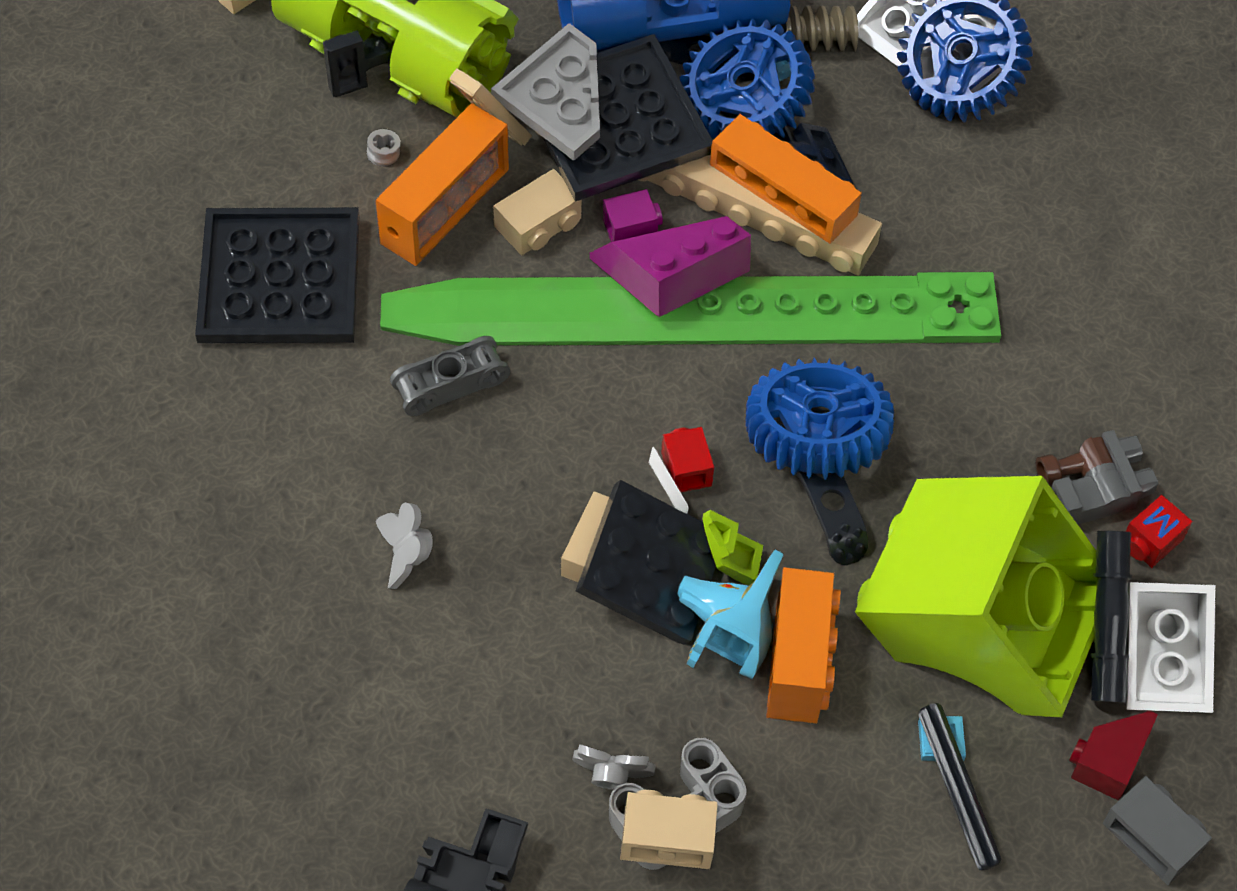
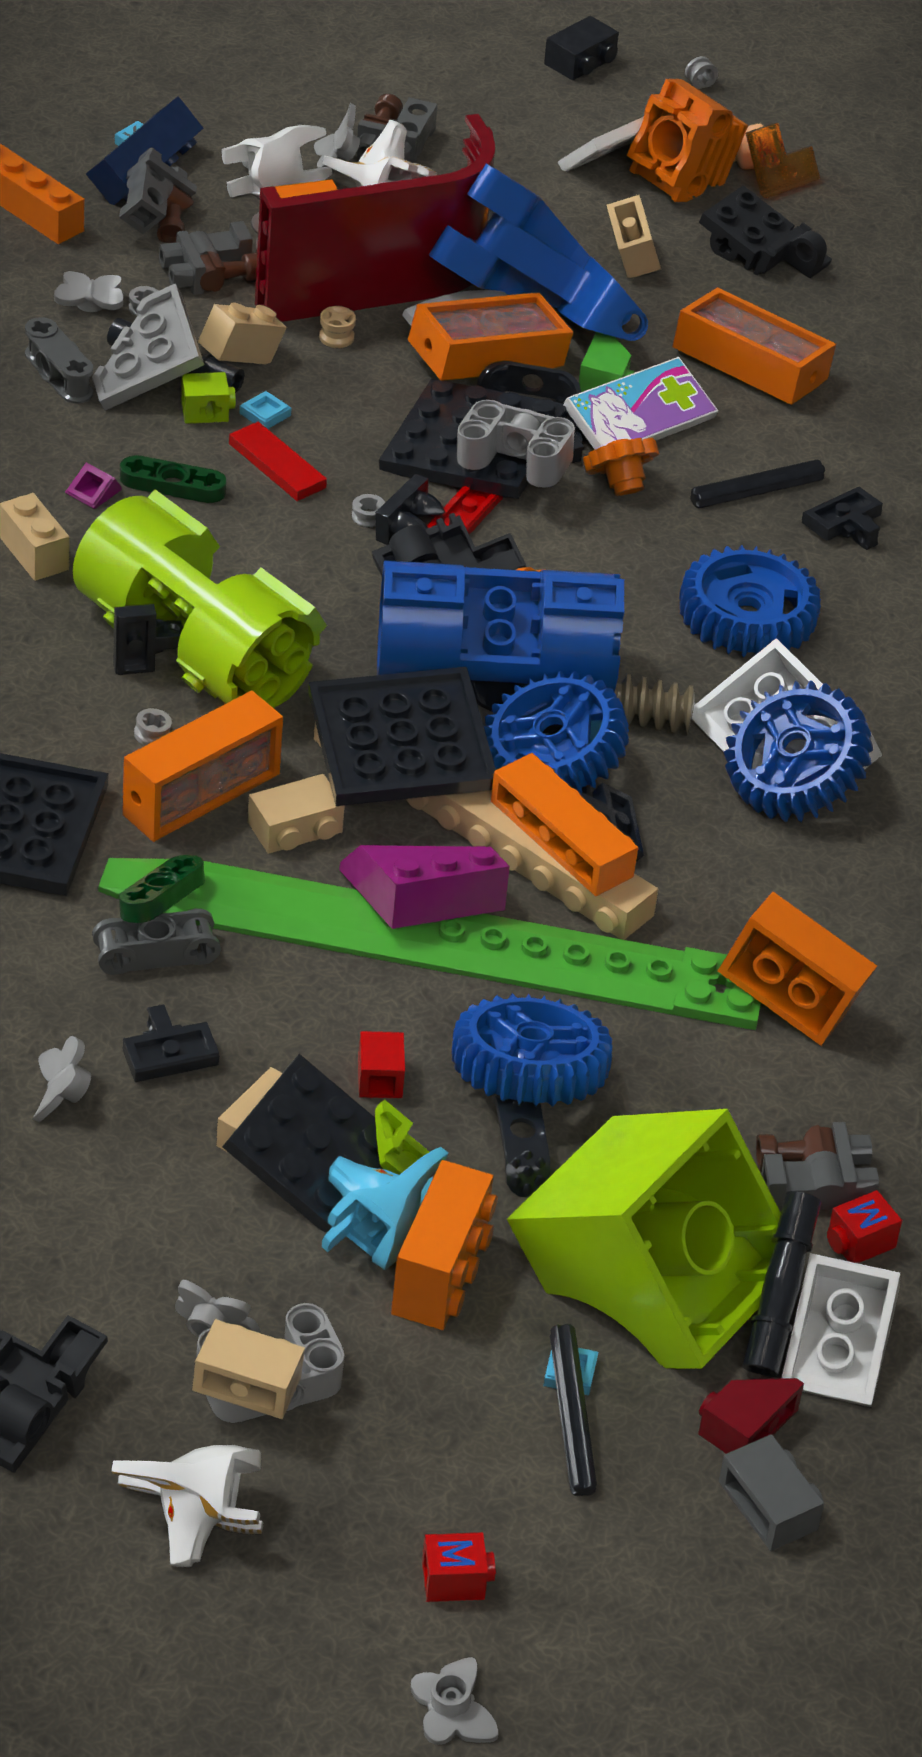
camera: 10 degrees right, 15 degrees down
tan tile [449,68,532,146] -> none
light grey plate [491,23,600,160] -> none
magenta brick [603,189,663,242] -> none
white sticker [649,447,689,514] -> none
none -> dark green beam [119,855,205,923]
none -> black hinge [123,1004,220,1082]
none -> orange brick [717,892,877,1046]

